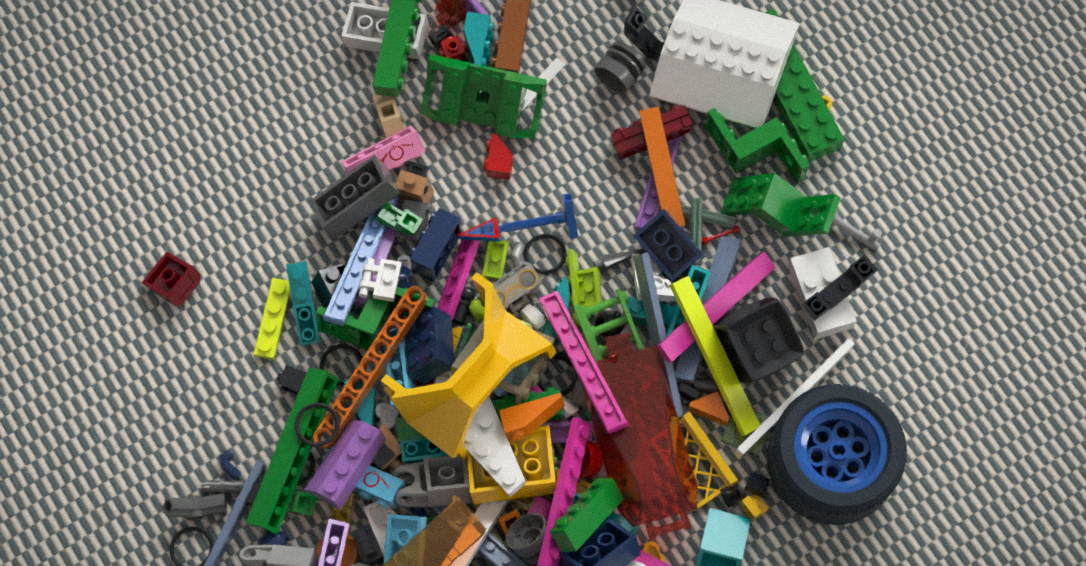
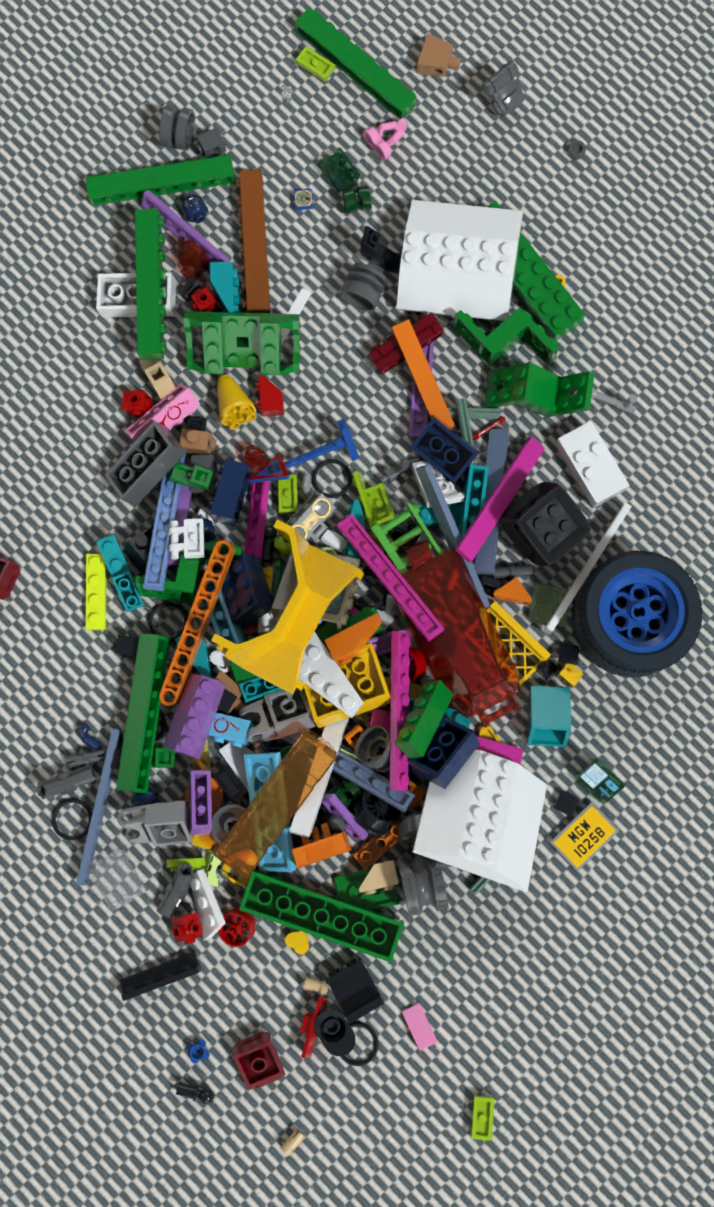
camera: 10 degrees left, 10 degrees up
black tyre [294,403,340,447] -> none
neon yellow tile [669,276,760,436] -> none
black slope [801,254,878,321] -> none
none -> red brick [121,389,153,418]
none -> yellow cone [217,375,257,430]
none -> clear red cone [244,444,268,469]

